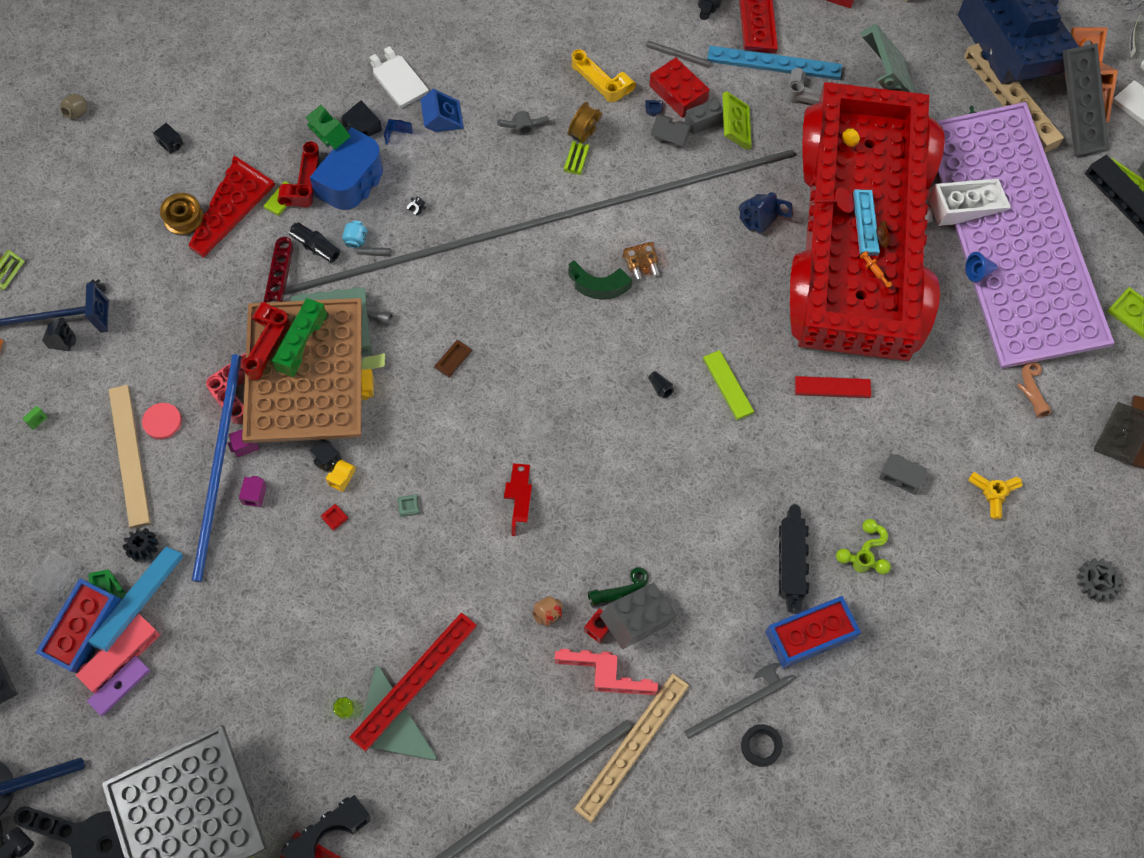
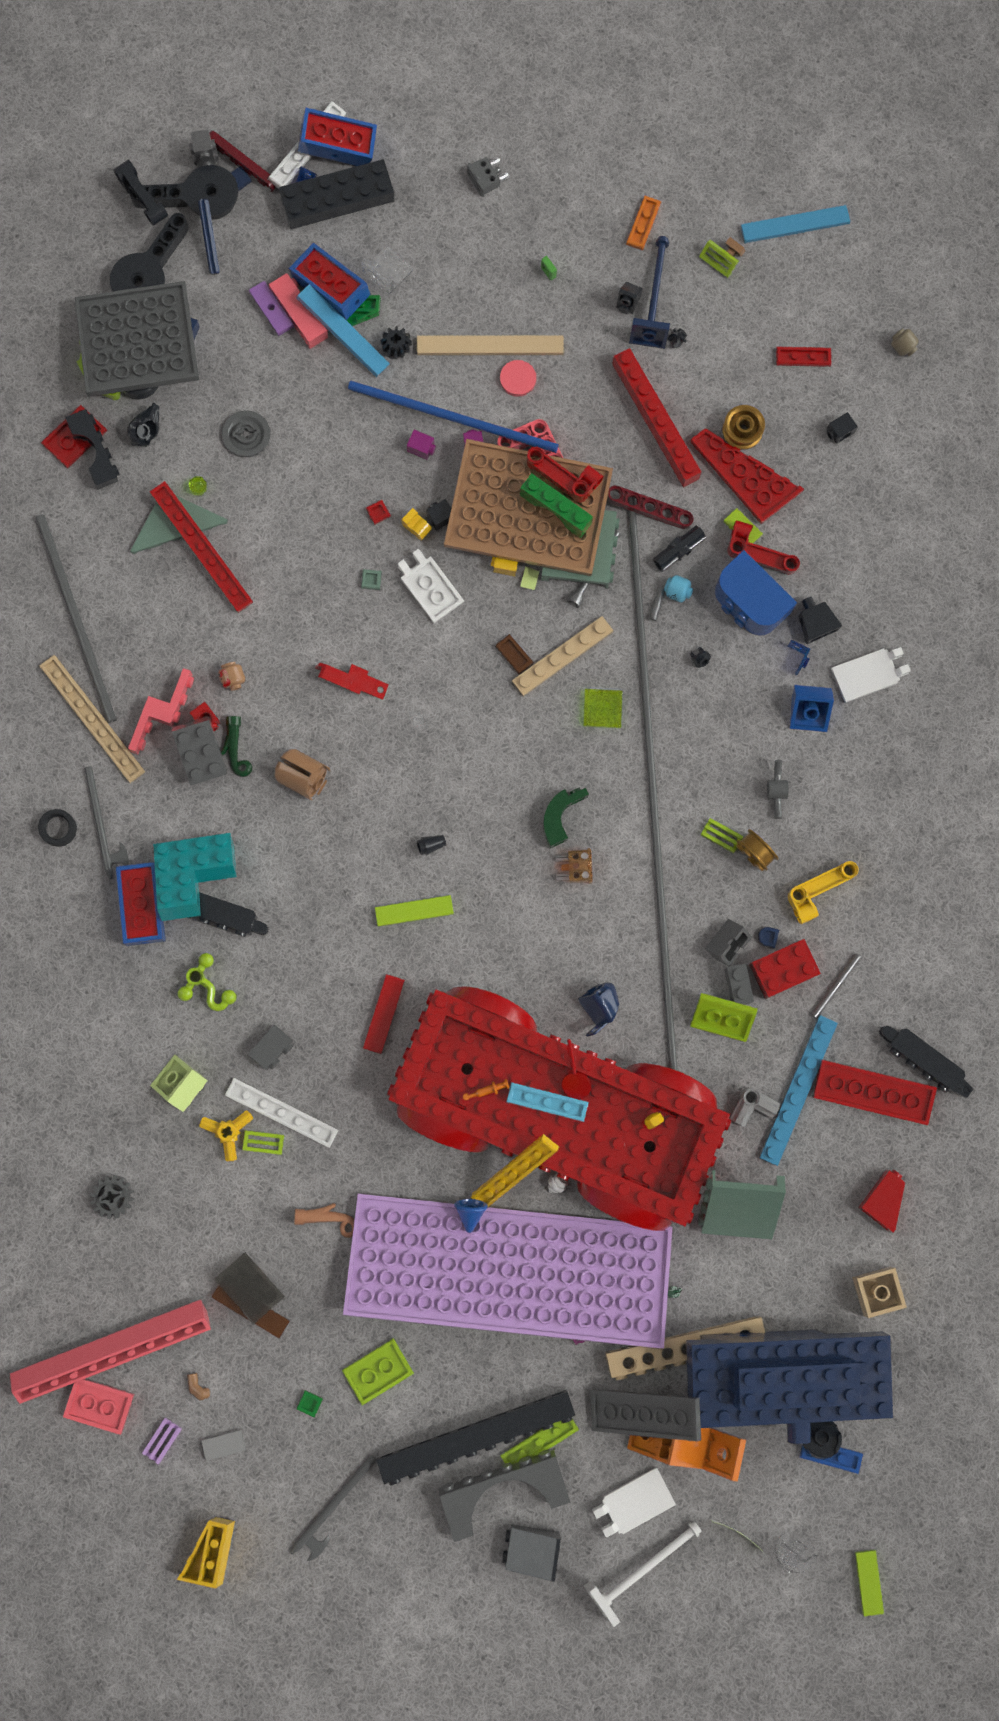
camera: 100 degrees right, 15 degrees up
green arch [305,105,351,150] -> none
reddish brown rock [876,221,890,248] -> none
white slope [927,179,1011,226] -> none
none -> black hair [127,403,159,447]
none -> yellowish green slope [150,1055,208,1112]
none -> teal piece [153,833,237,921]
none -> dark grey gear [222,411,270,457]
none -> white tile [225,1078,339,1148]
none -> lime tile [242,1131,285,1155]
none -> medium nougat cylinder [275,749,330,800]
none -> white tile [397,549,464,623]
none -> yellow tile [470,1134,559,1207]
none -> tan plate [512,616,614,696]
none -> clear neon green tile [583,689,623,728]
none -> red brick [612,348,702,487]
none -> red tile [776,347,831,367]

